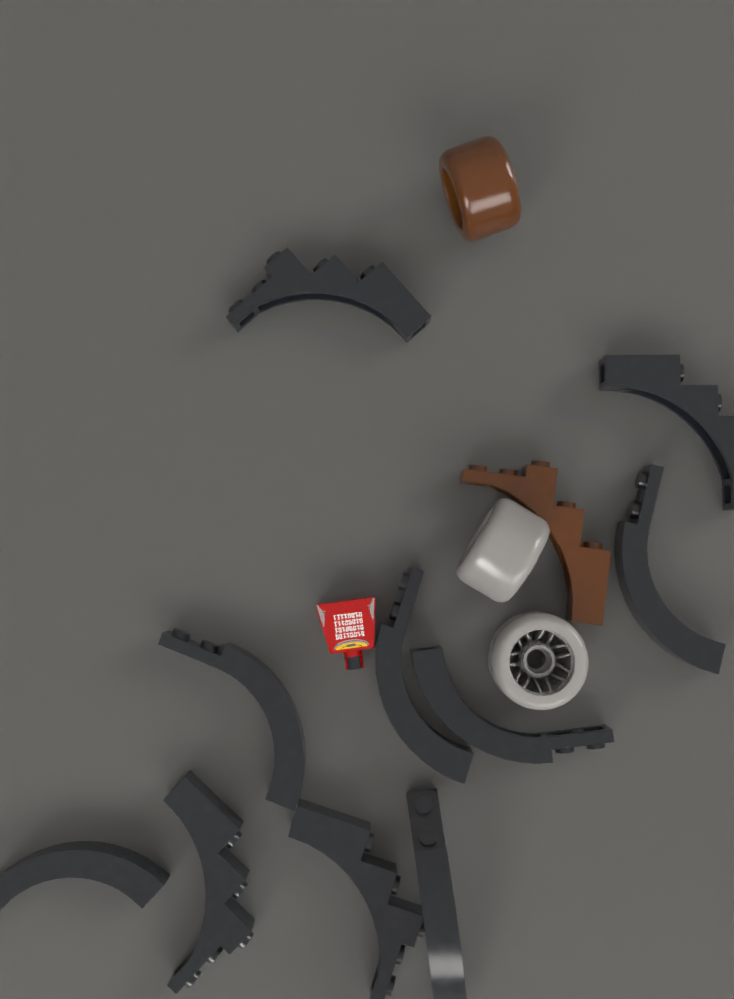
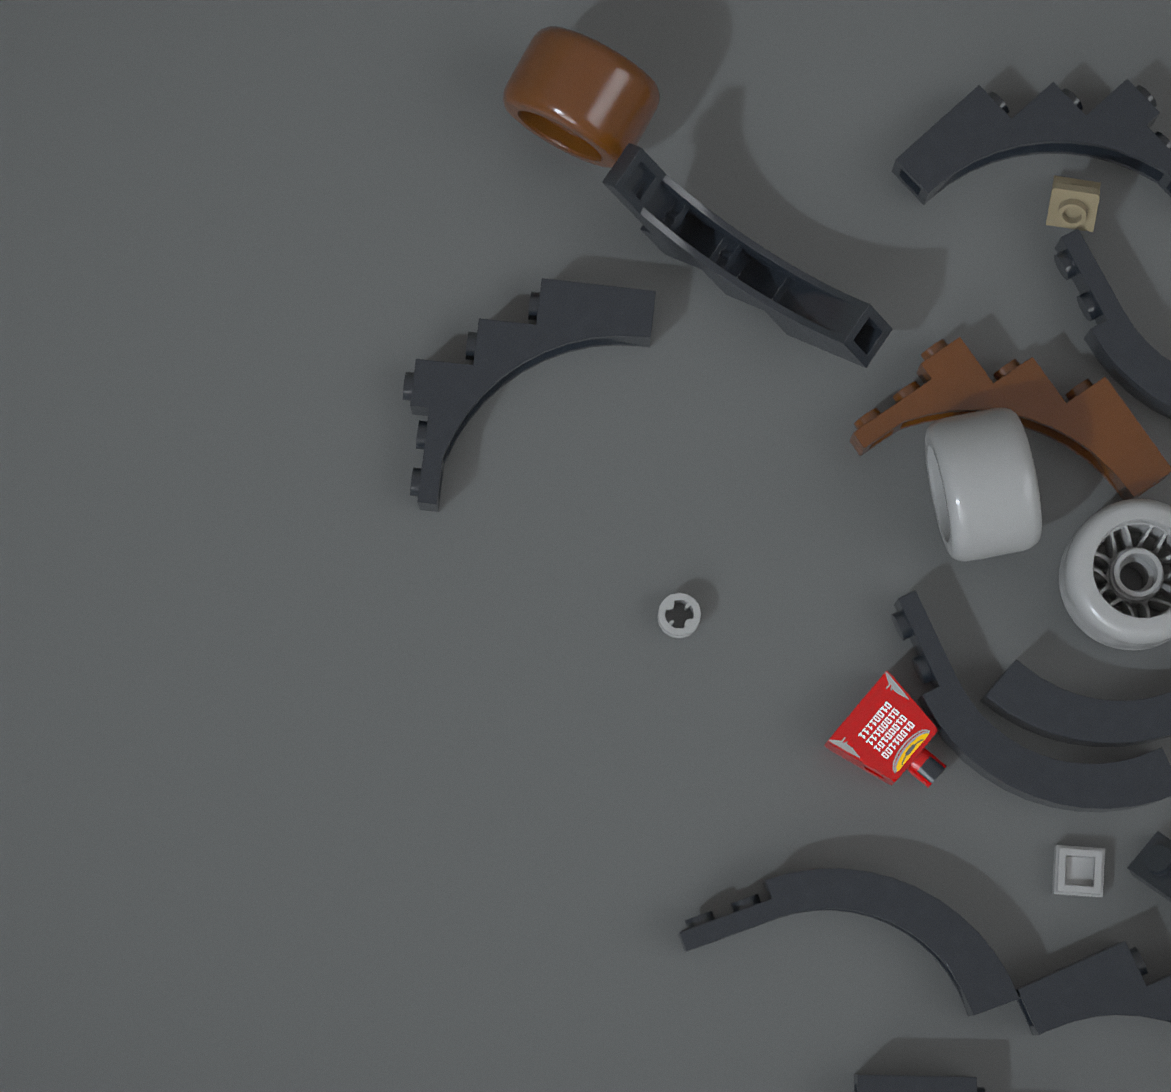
camera: 40 degrees left, 5 degrees down
none -> black arch [602,143,893,368]
none -> light grey bush [657,593,701,639]
none -> dark tan bracket [1046,175,1101,232]
none -> light grey tile [1052,845,1105,898]

